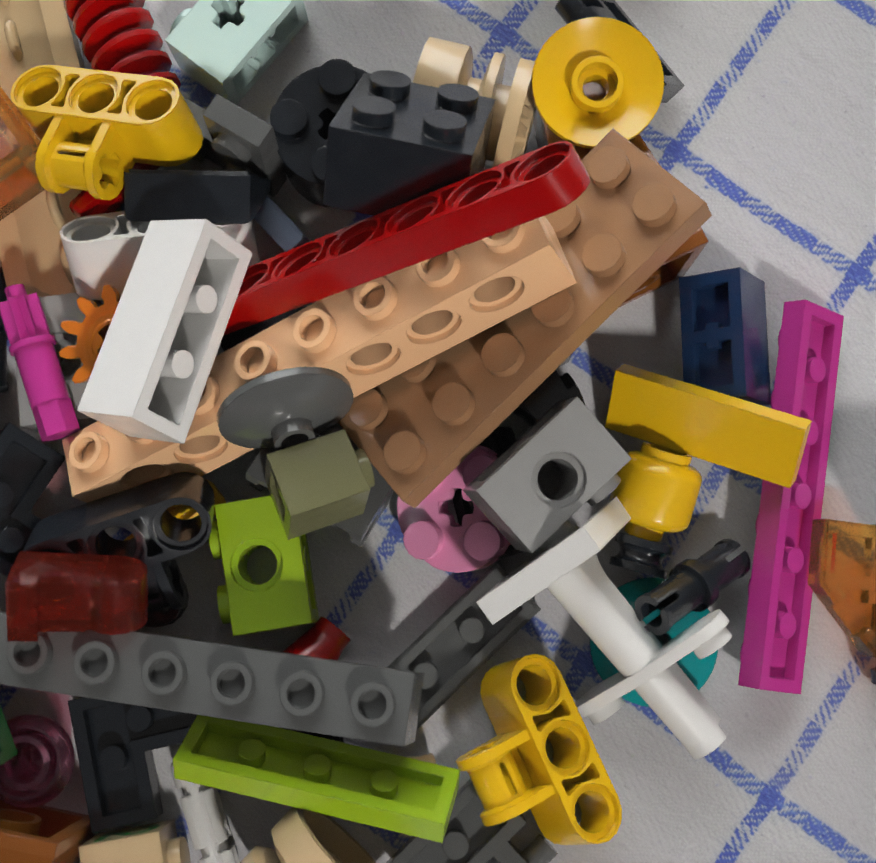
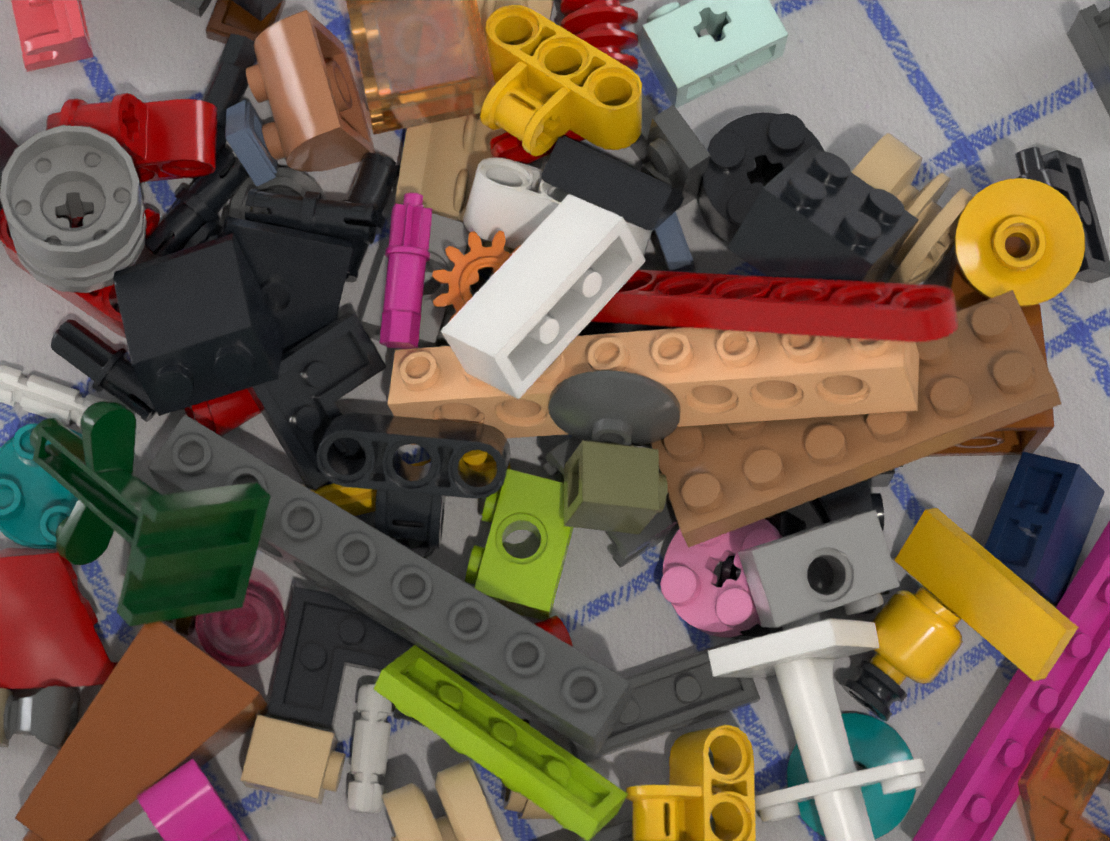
camera: 15 degrees right, 5 degrees down
clear red leg [5,551,148,641] -> none
black pin [634,539,751,635] -> none

